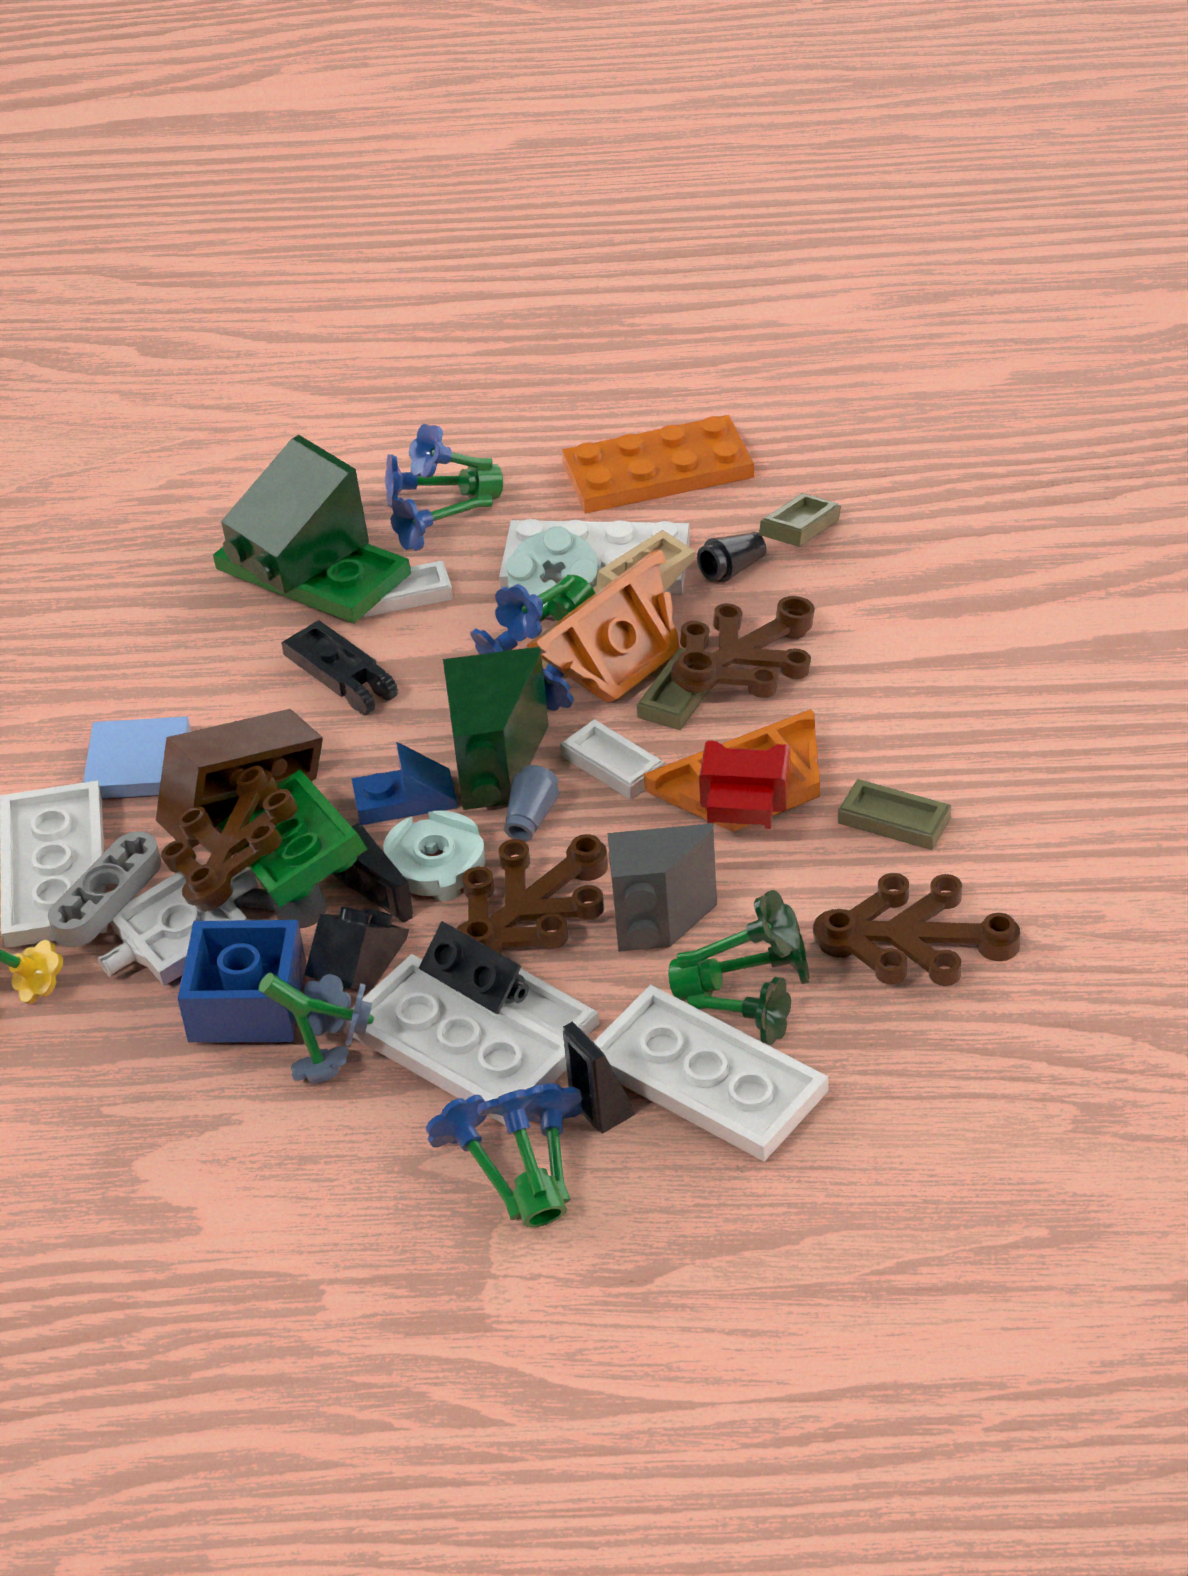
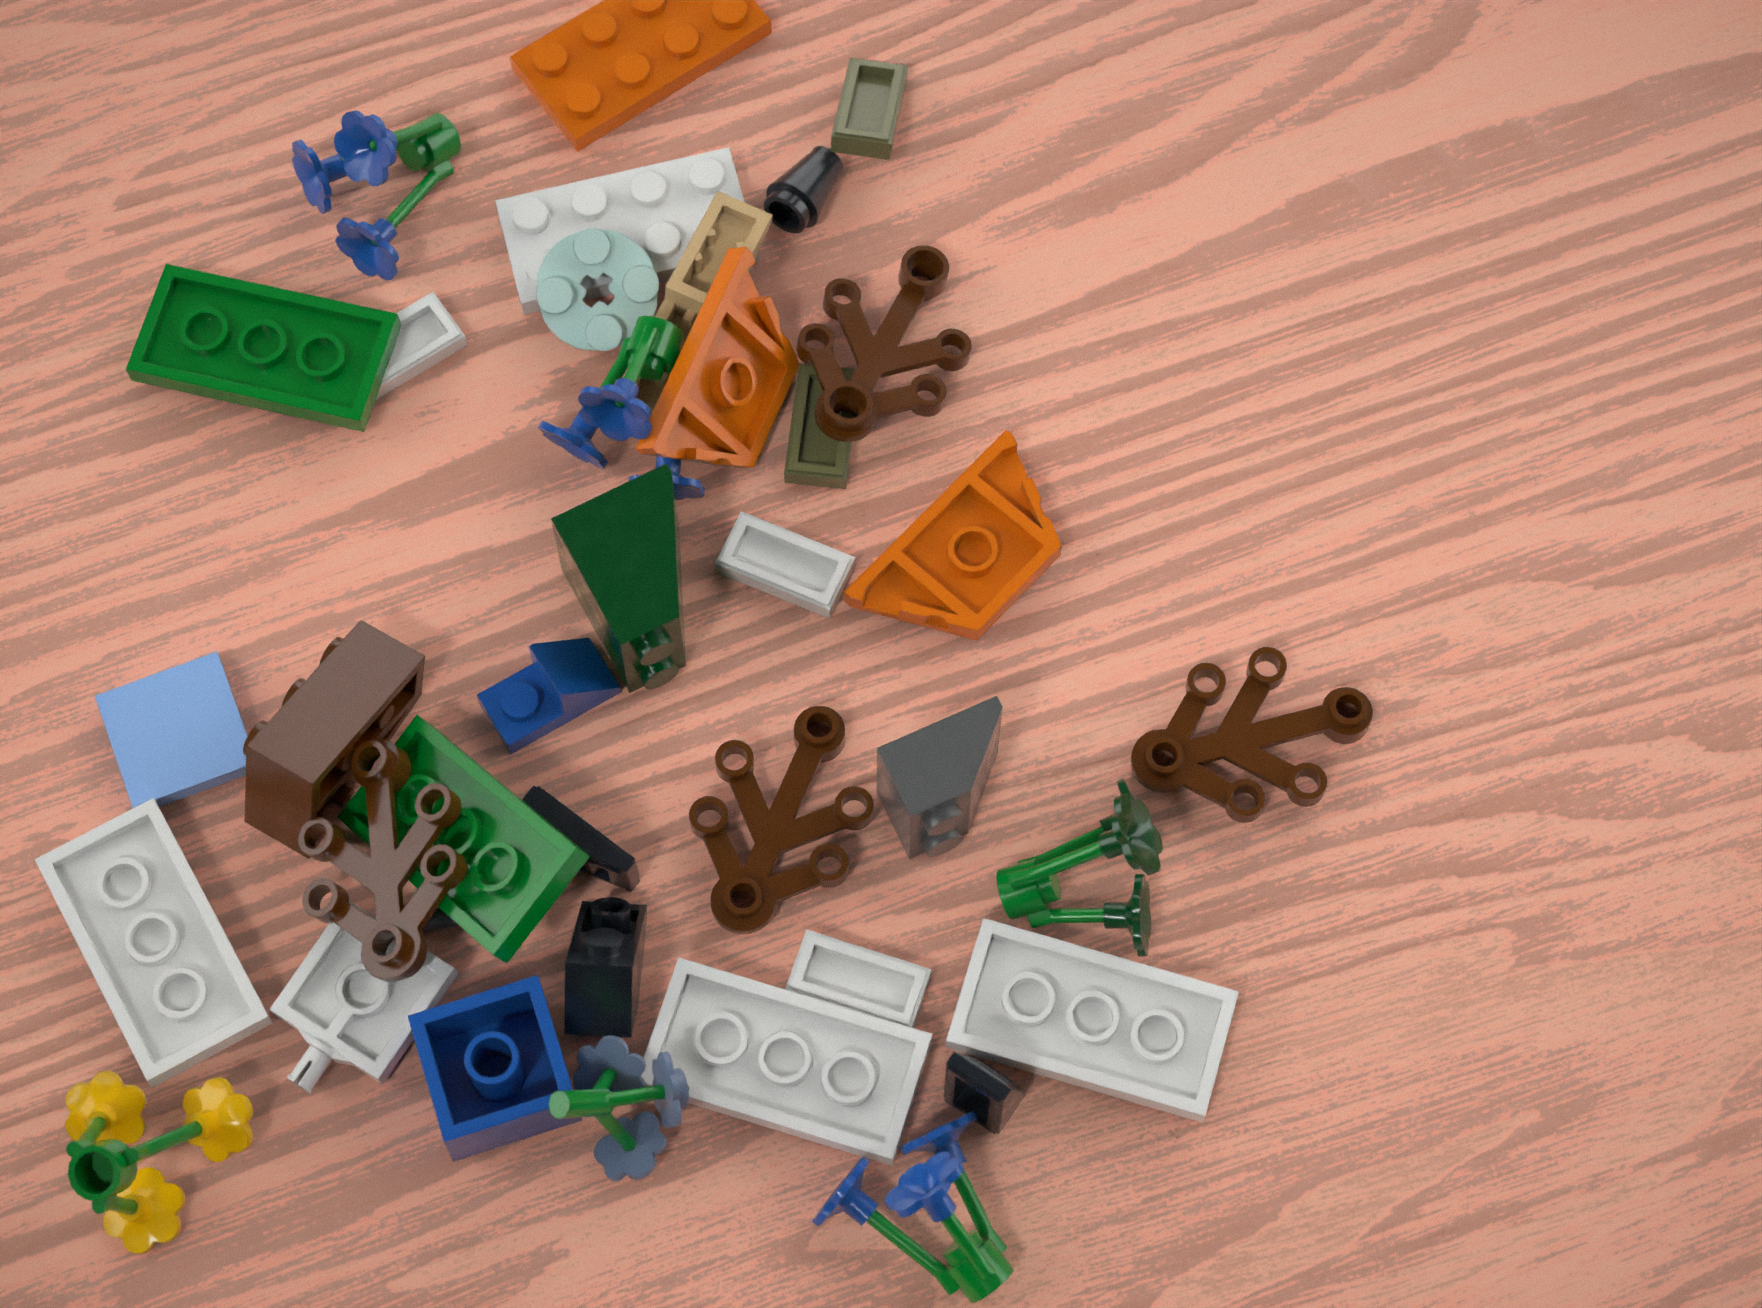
camera: 25 degrees left, 25 degrees up
light grey beam [48,831,162,947] -> none
slope [221,435,369,594] -> none
black hinge [281,620,399,715] -> none
light aqua plate [383,810,486,901] -> none
black hinge [418,921,529,1014] -> none
sand blue cone [504,765,560,842] -> none
red piece [699,740,791,829] -> none
olive tile [838,779,951,850] -> none

